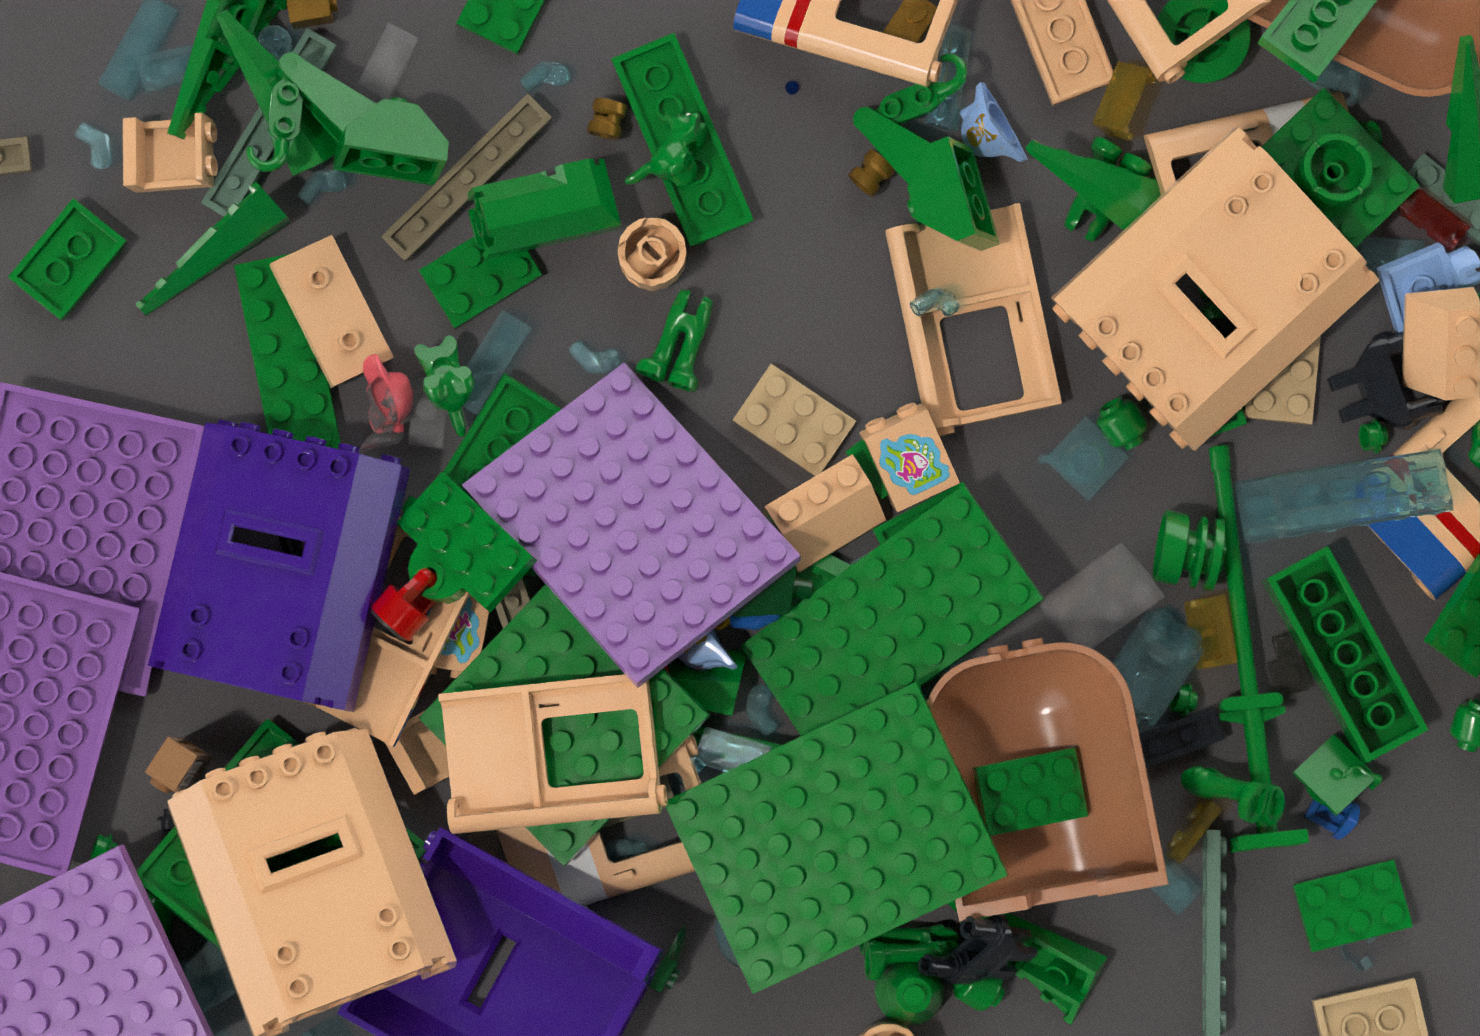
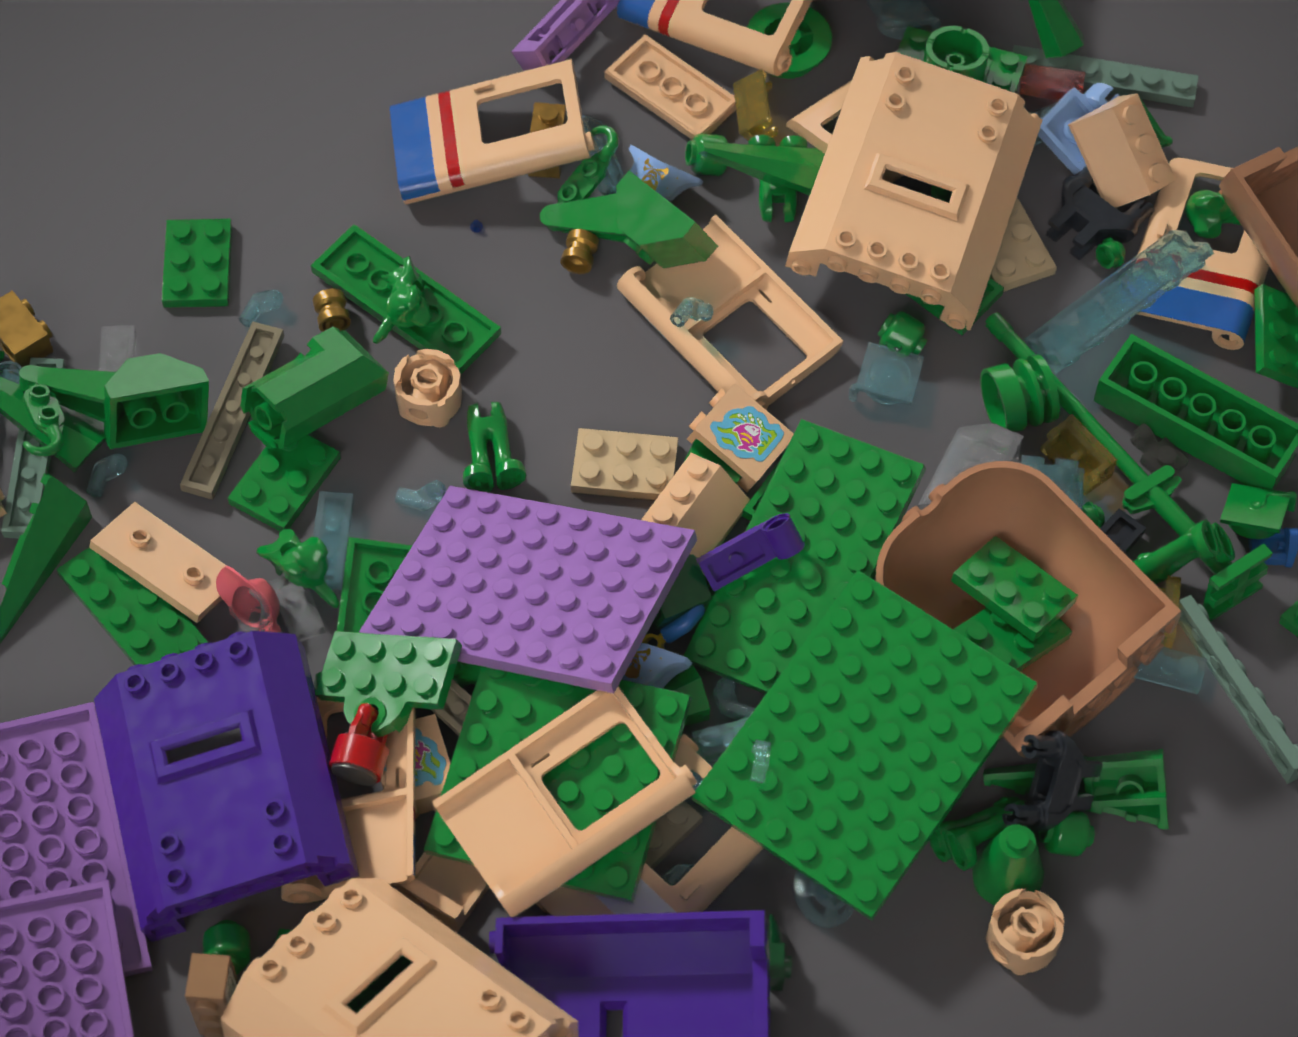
camera: 25 degrees left, 25 degrees down
none -> green head [202,920,251,975]
none -> green head [685,134,728,176]
none -> dark purple plate [696,513,805,592]
none -> clear light blue piece [750,740,771,783]
none -> green plate [951,535,1078,642]

